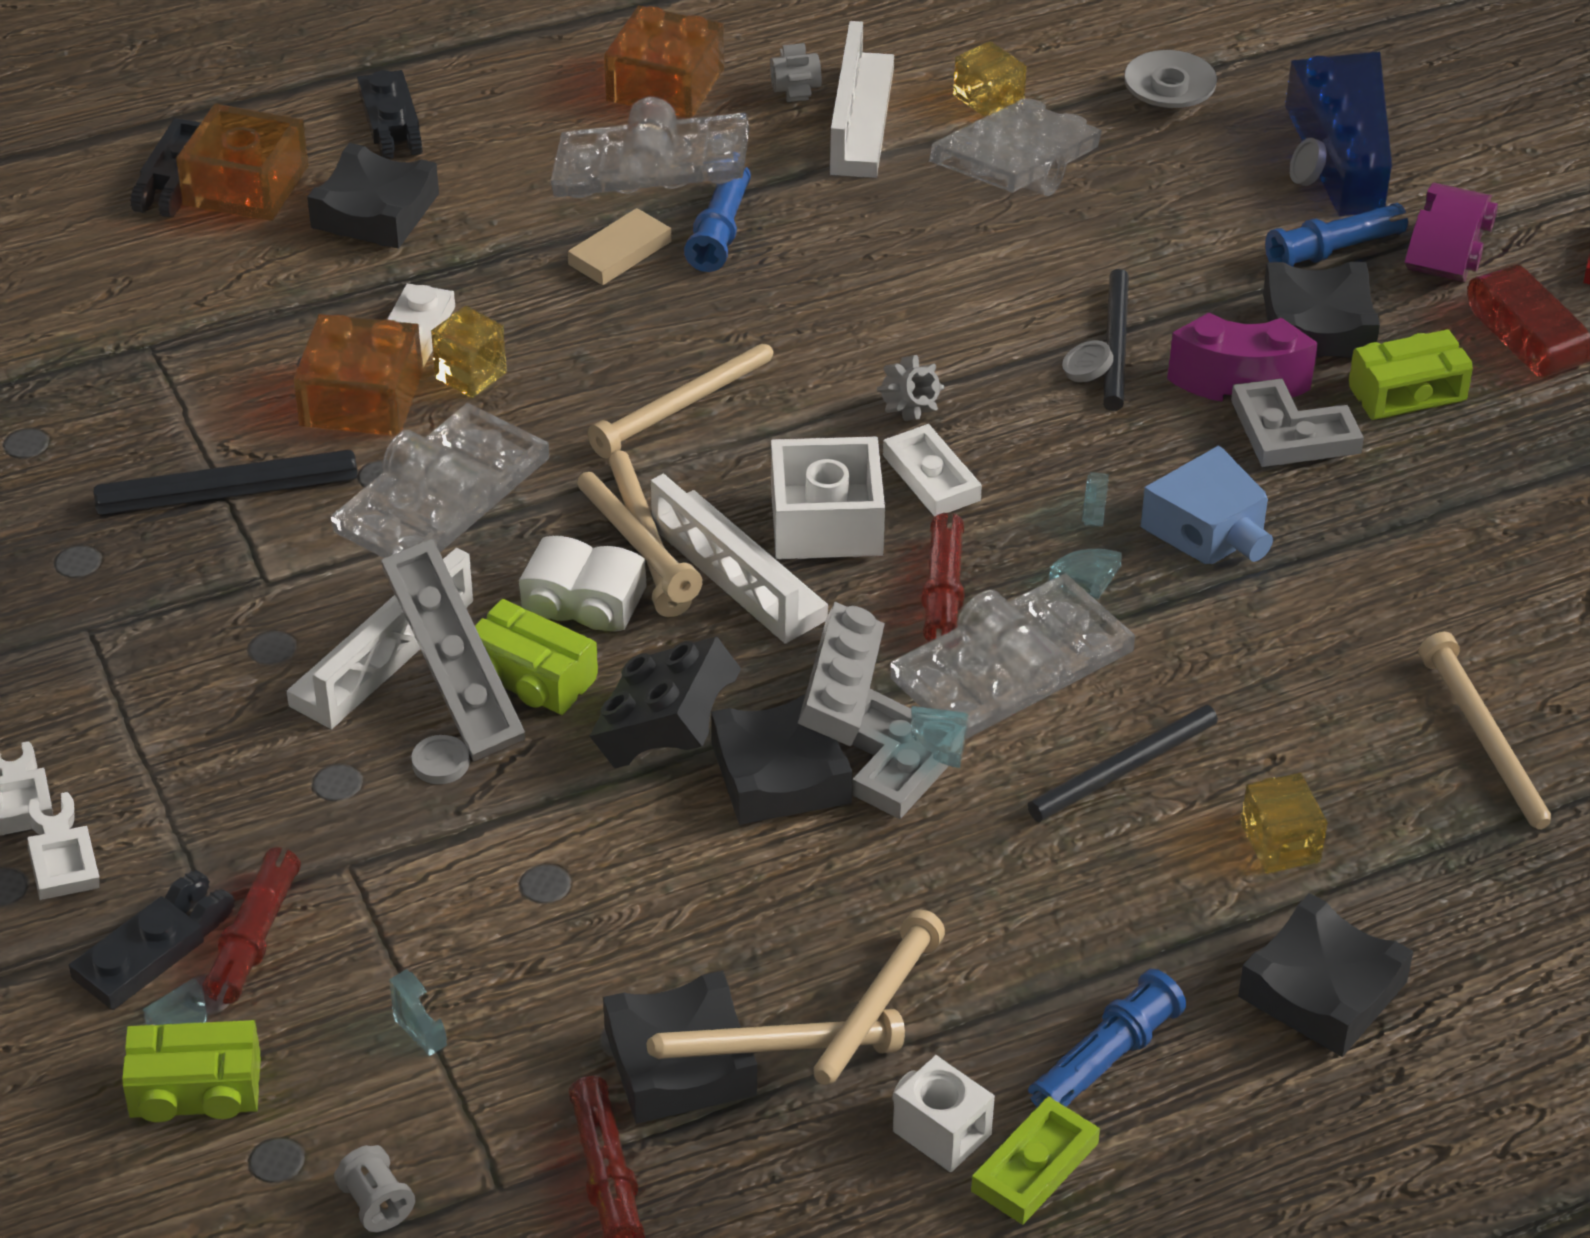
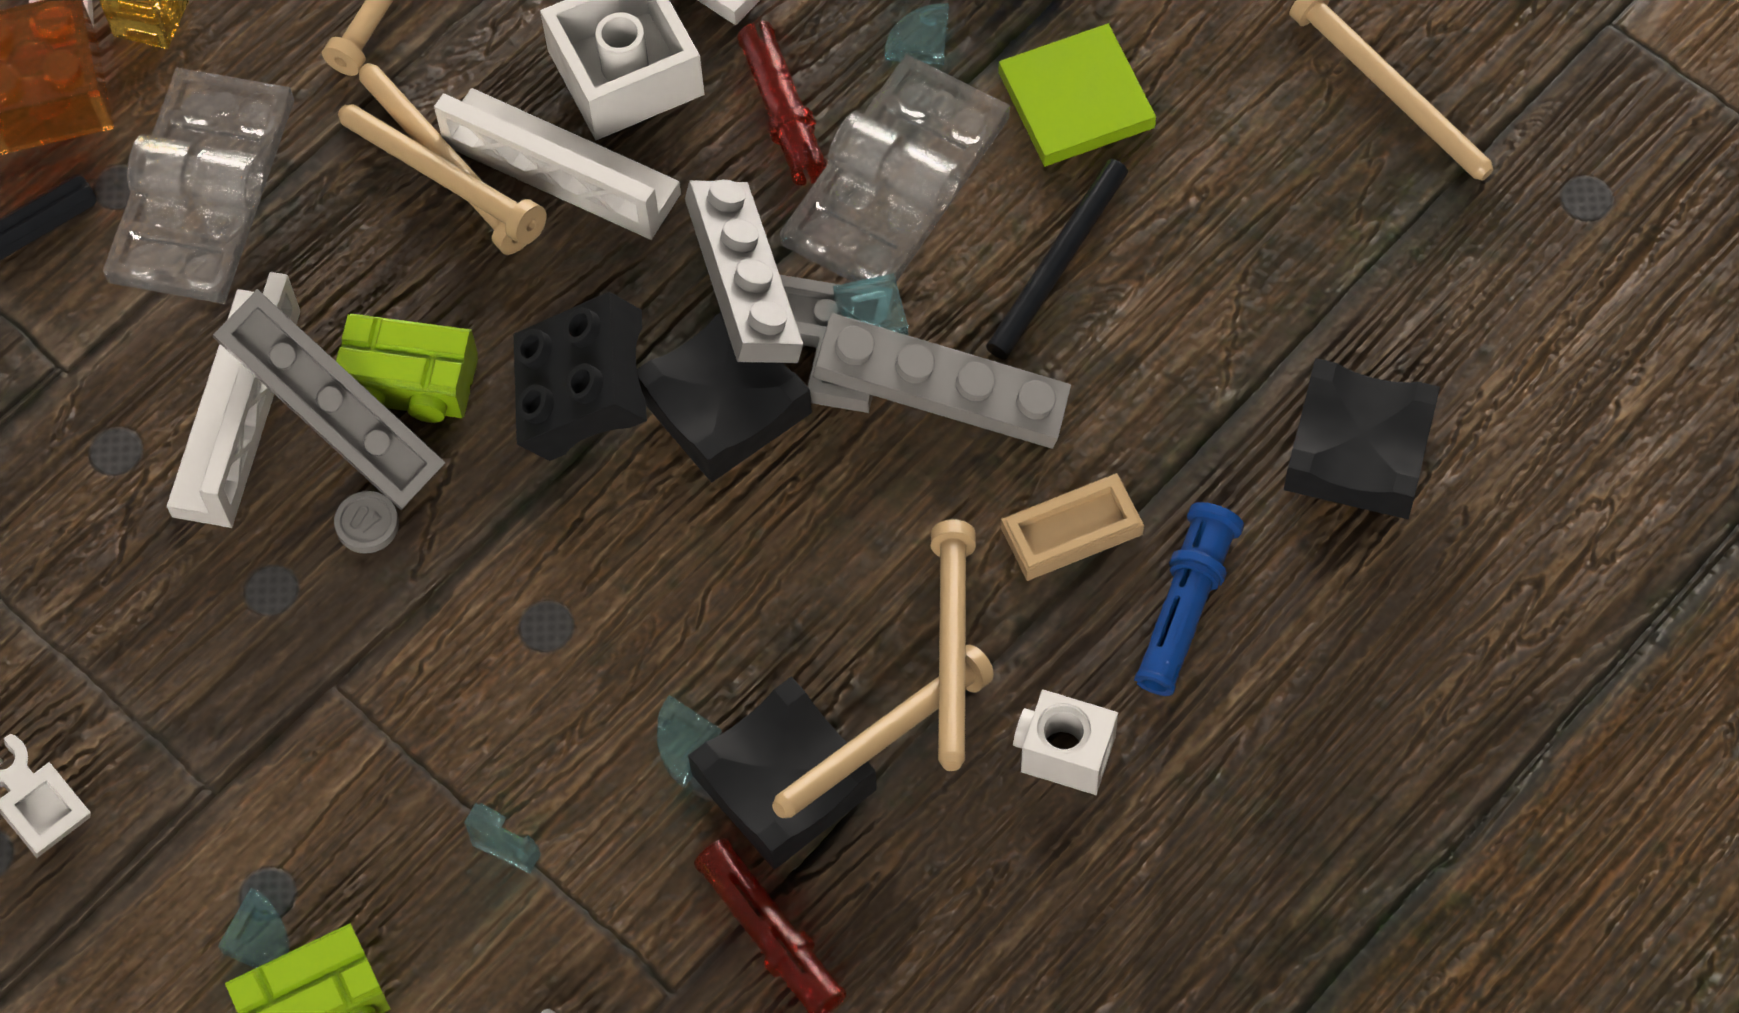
camera: 20 degrees left, 20 degrees up
black hinge [69,870,235,1010] -> none
clear red pin [202,847,301,1004] -> none
white brick [519,536,646,631] -> none
lime plate [971,1096,1100,1225] -> none
clear yellow brick [1241,773,1328,874] -> none
none -> clear light blue tile [657,695,722,788]
none -> light grey plate [812,313,1071,449]
none -> lime tile [998,23,1156,167]
none -> tan tile [1001,473,1144,581]

